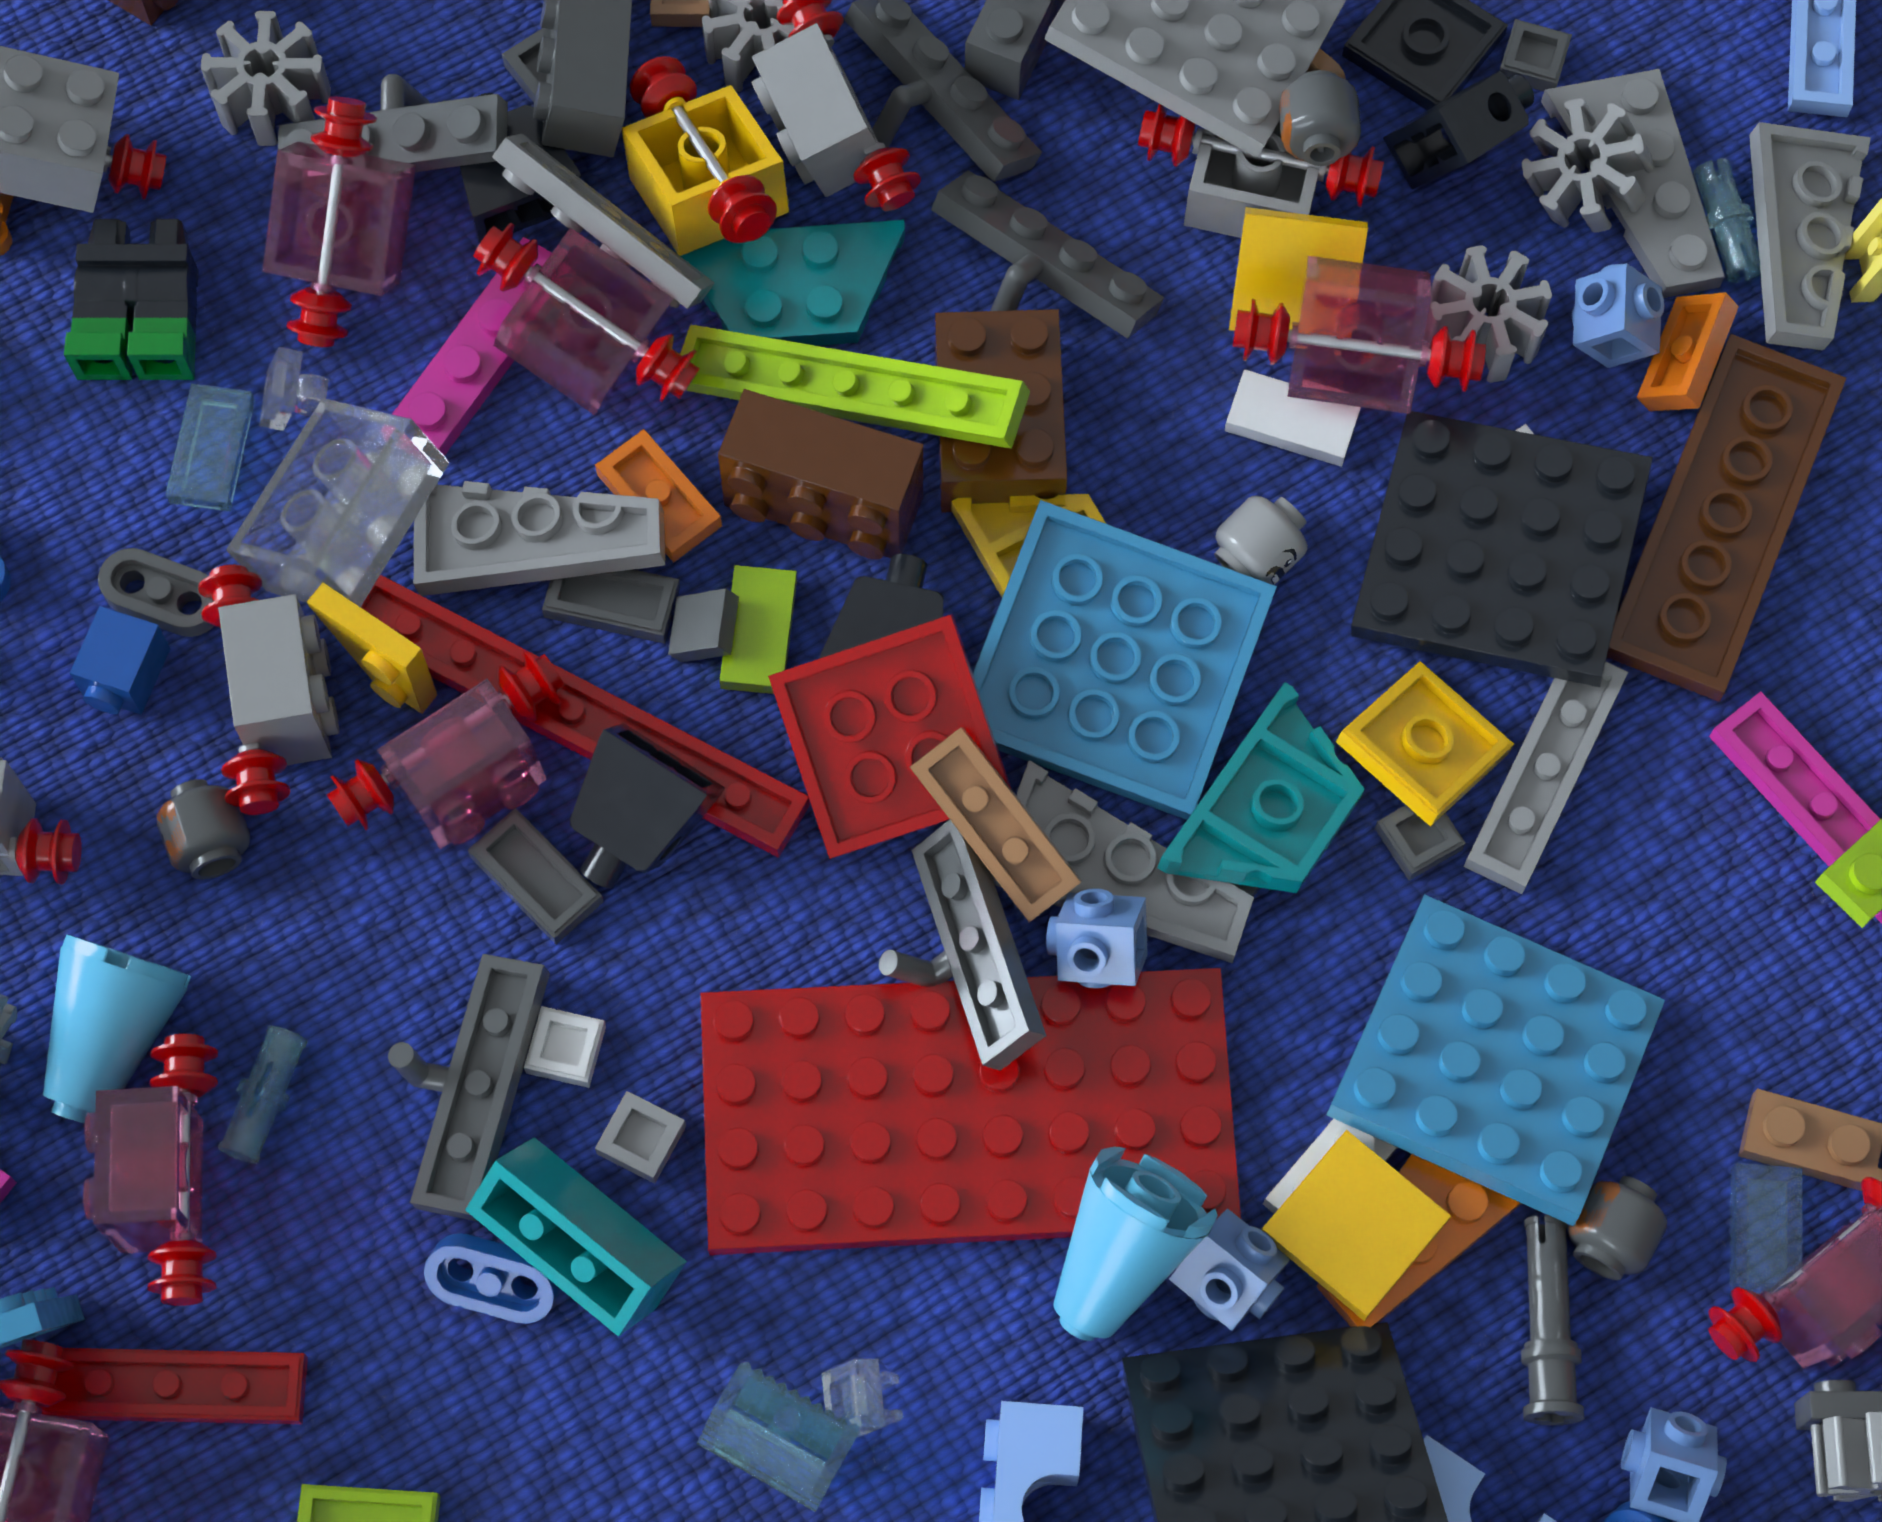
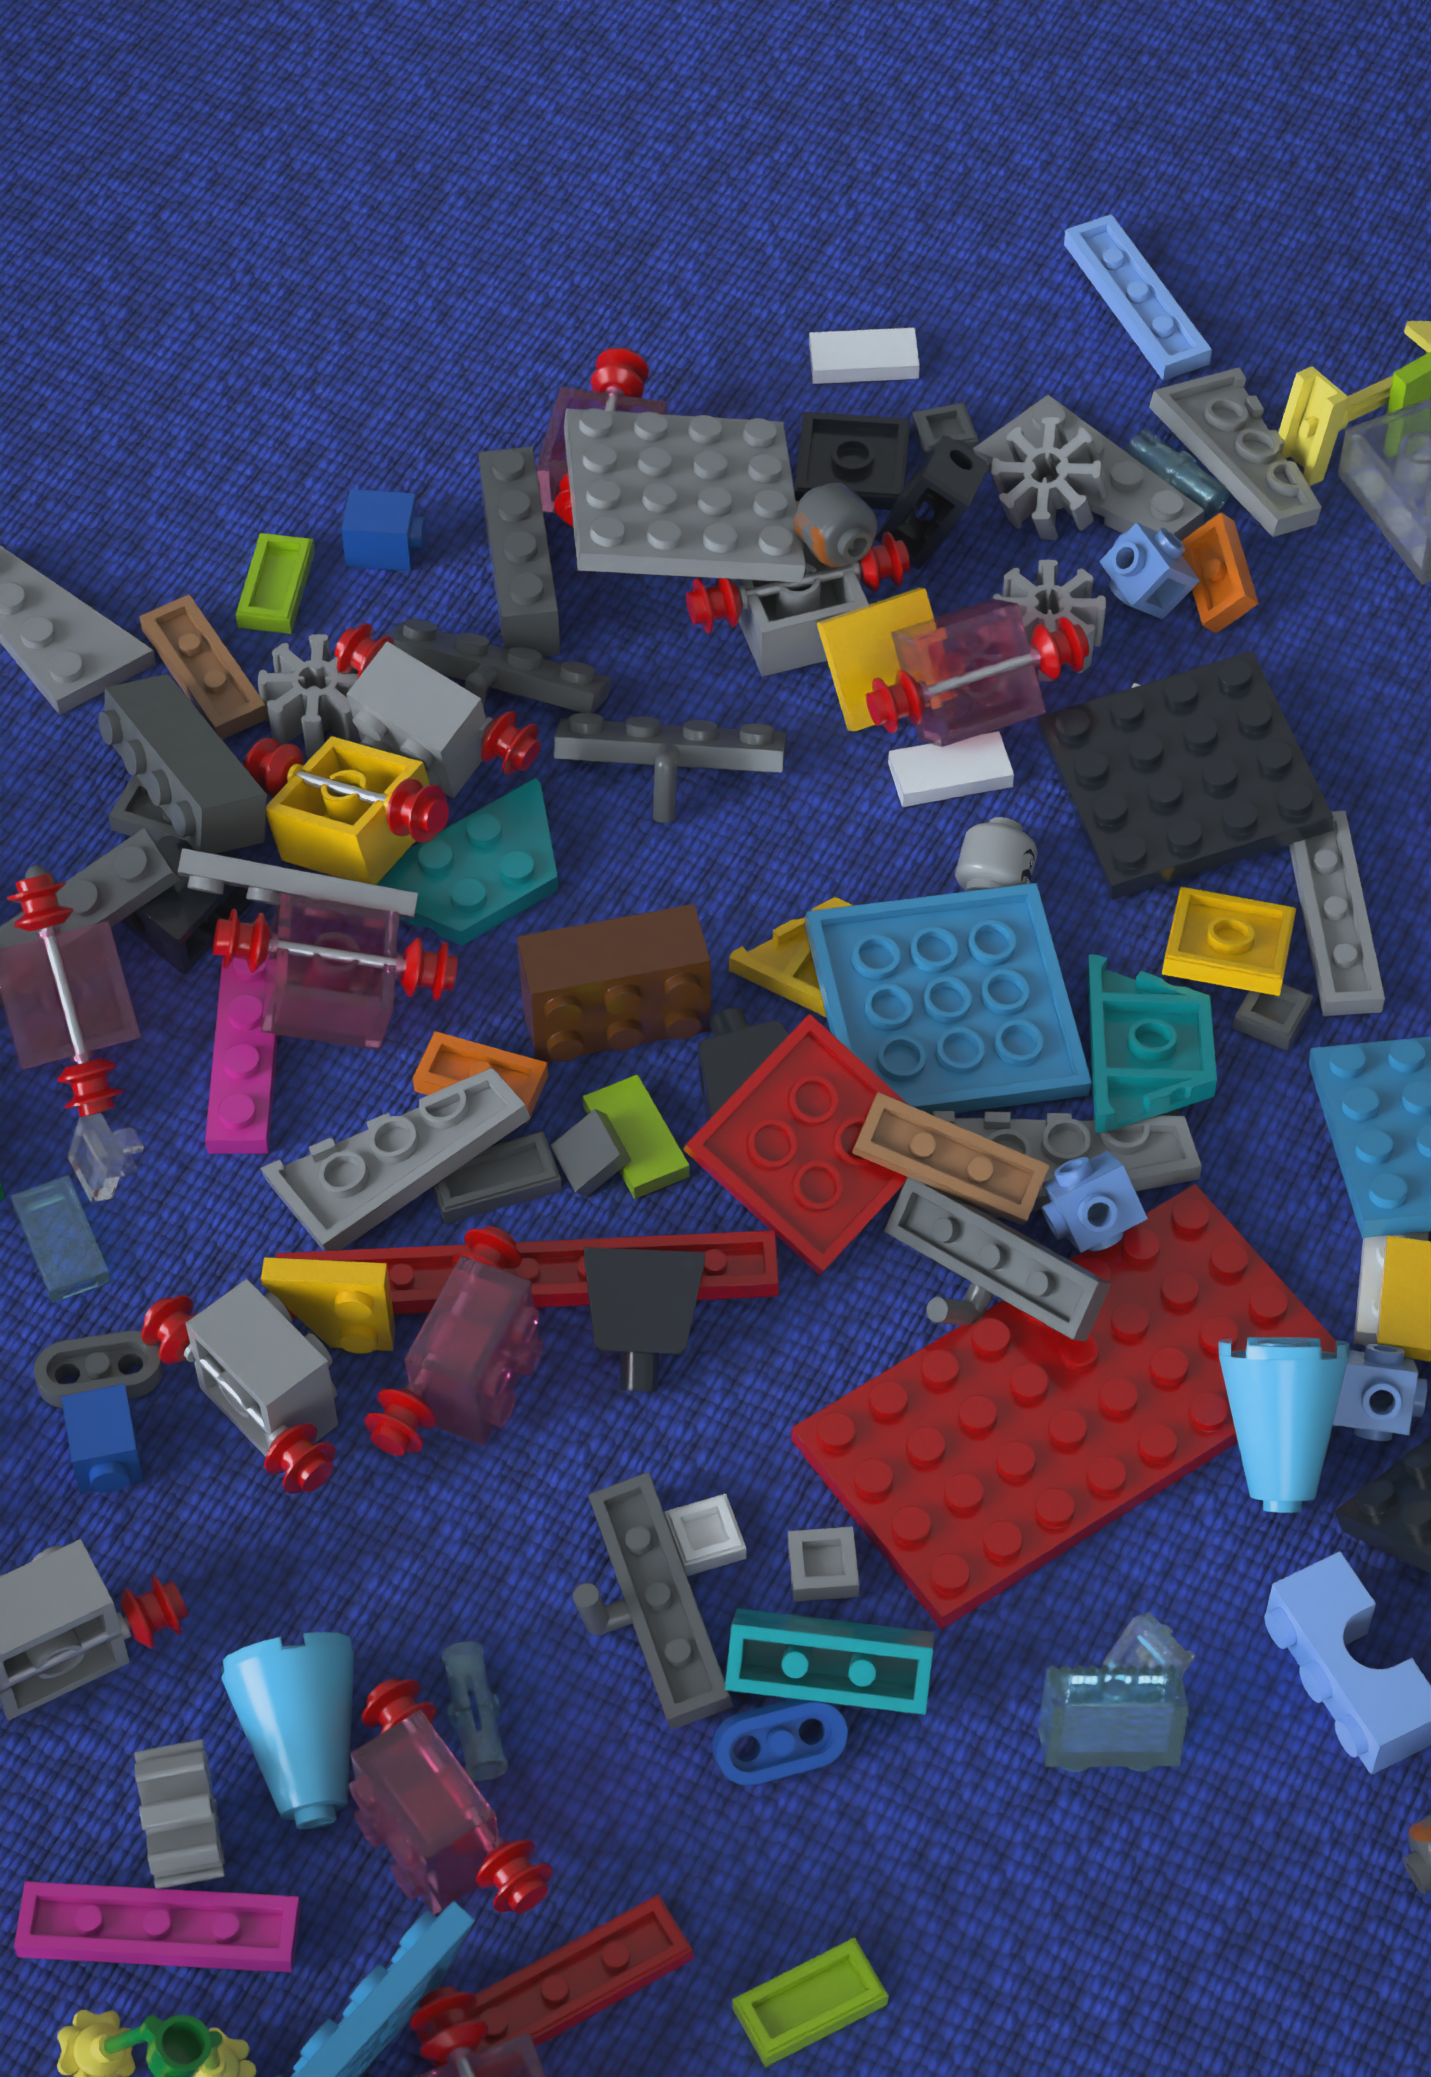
camera: 30 degrees left, 15 degrees down
dark grey head [157,779,250,880] -> none
clear brick [226,398,450,607] -> none
dark grey tile [468,808,604,945] -> none
lime plate [680,324,1031,449] -> none
reddish brown brick [935,309,1067,513] -> none
reddish brown plate [1607,334,1846,702] -> none

